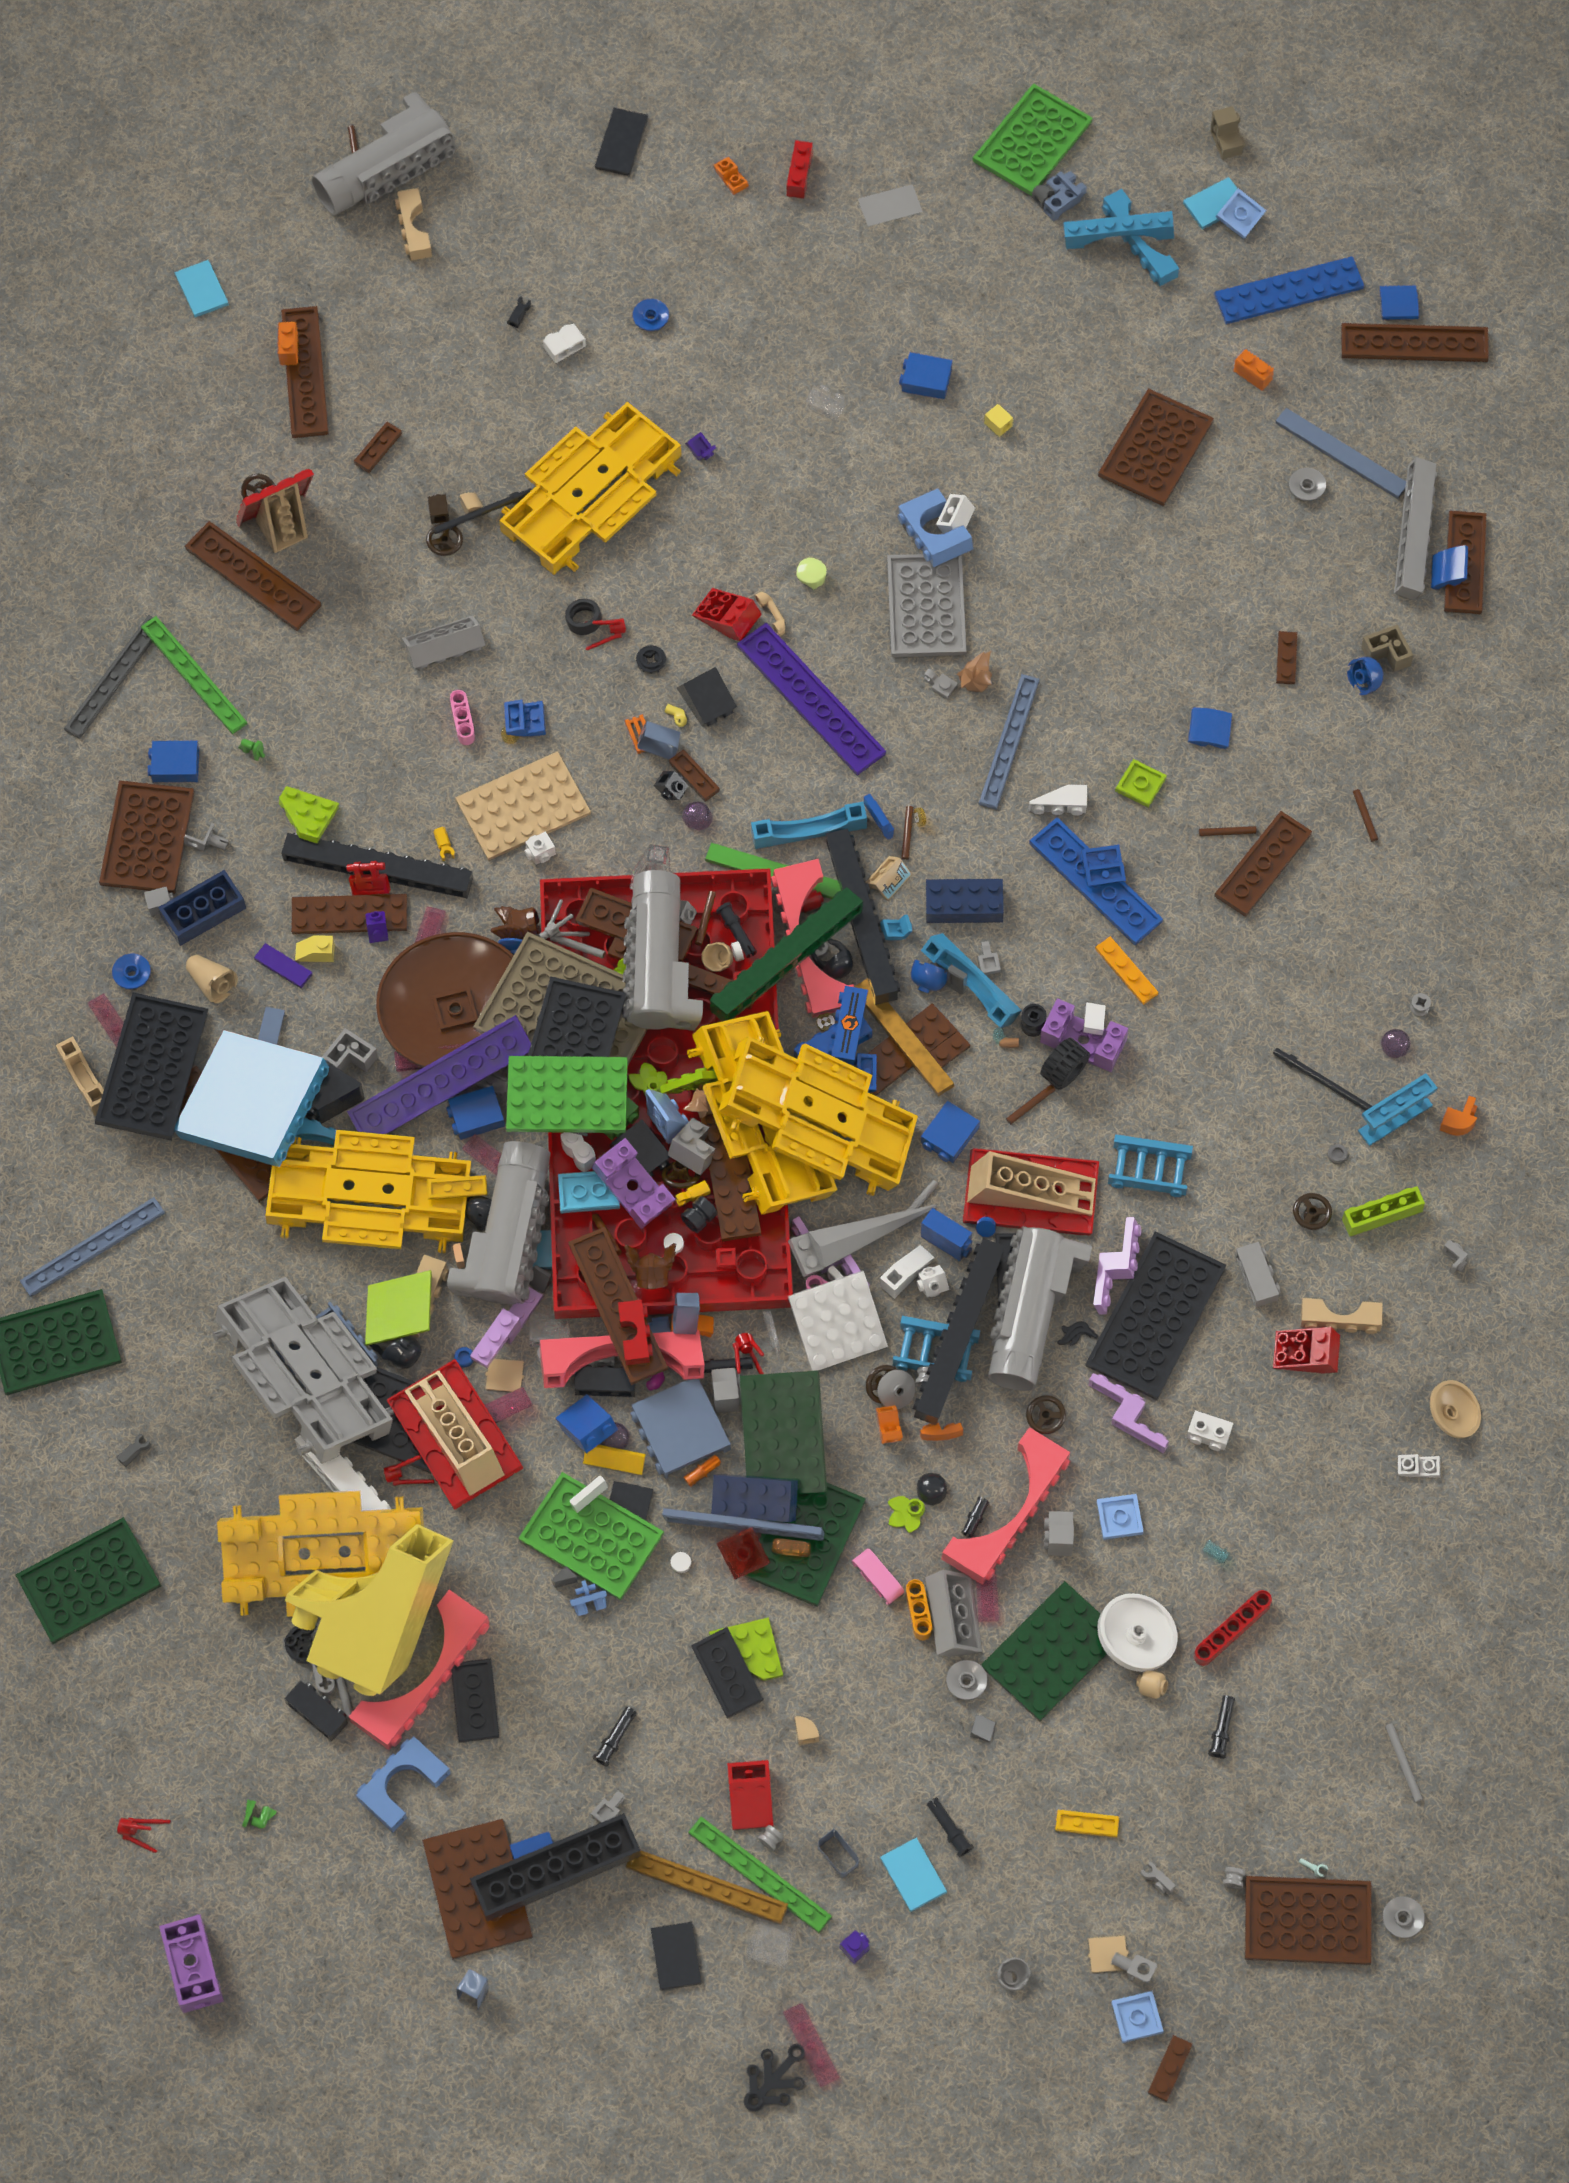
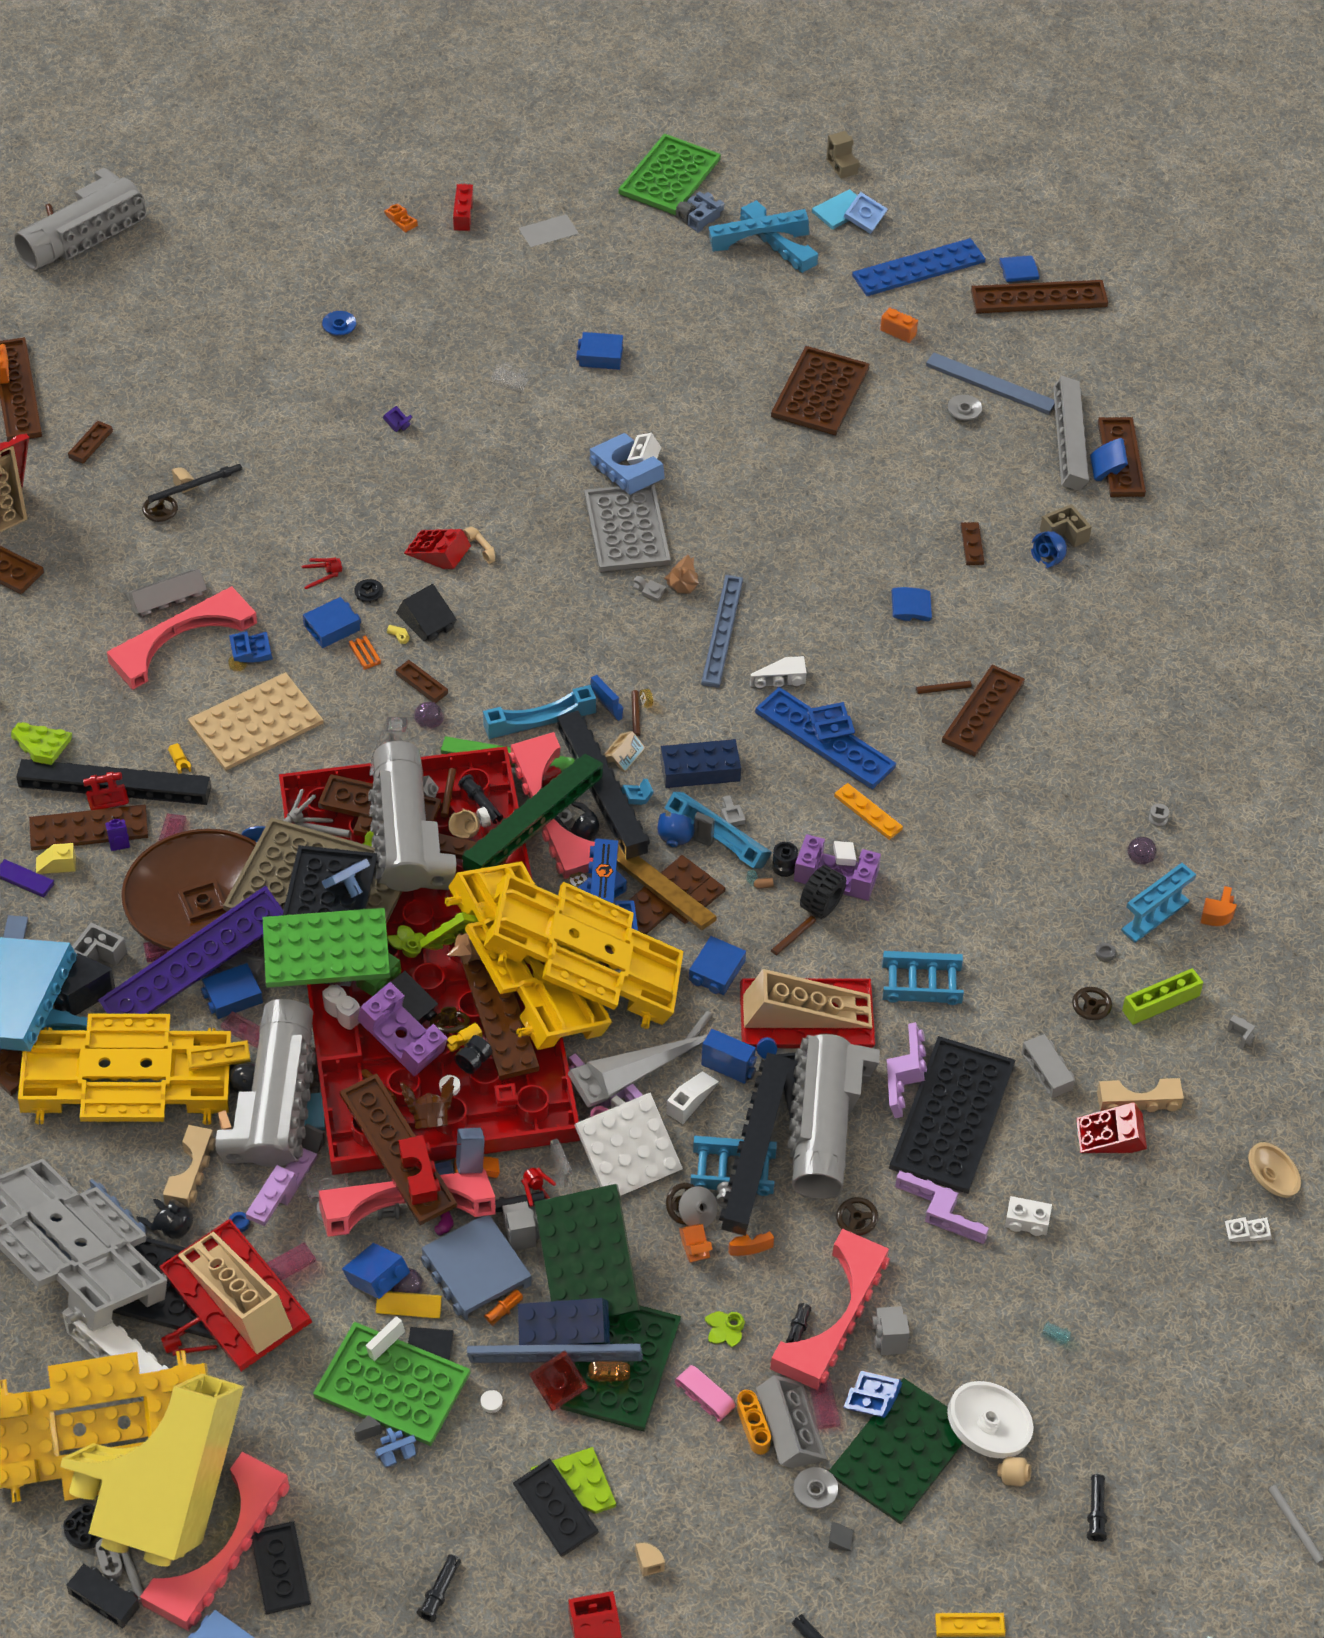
camera: 10 degrees left, 15 degrees down
lime piece [365,1270,432,1346] -> none
tan arch [395,188,432,261] -> none
dark brown brick [428,494,450,524] -> none
bright pink beam [450,690,475,745] -> none
tan piece [485,1359,524,1393] -> none
reddish brown helmet [490,906,540,939] -> none
yellow piece [499,402,681,575] -> none
black bar [507,296,531,328] -> none
white brick [524,832,556,865] -> none
white brick [543,324,586,363] -> none
medium azure tile [558,1171,620,1213] -> none
black tyre [565,598,602,635] -> none
black brick [575,1365,636,1397] -> none
black tile [595,108,648,176] -> none
sand blue piece [637,721,680,759] -> none
light blue slope [645,1089,689,1144] -> none
black brick [654,771,689,801] -> none
light grey brick [668,1118,715,1175] -> none
dark purple plate [737,623,886,776] -> none
yellowish green hair [796,558,827,589] -> none
white brick [916,1265,949,1297] -> none
black hair [917,1473,947,1505] -> none
light yellow panel [984,404,1013,437] -> none
black piece [1057,1321,1098,1346] -> none
light blue plate [1096,1494,1143,1540] -> none
lime plate [1115,759,1167,808] -> none
red beam [1194,1590,1272,1666] -> none
black bar [1273,1048,1373,1111] -> none
reddish brown bar [1353,789,1378,842] -> none
none -> coral arch [107,586,257,690]
none -> blue brick [303,597,361,648]
none -> medium blue tile [322,858,370,898]
none -> slope [844,1371,902,1418]

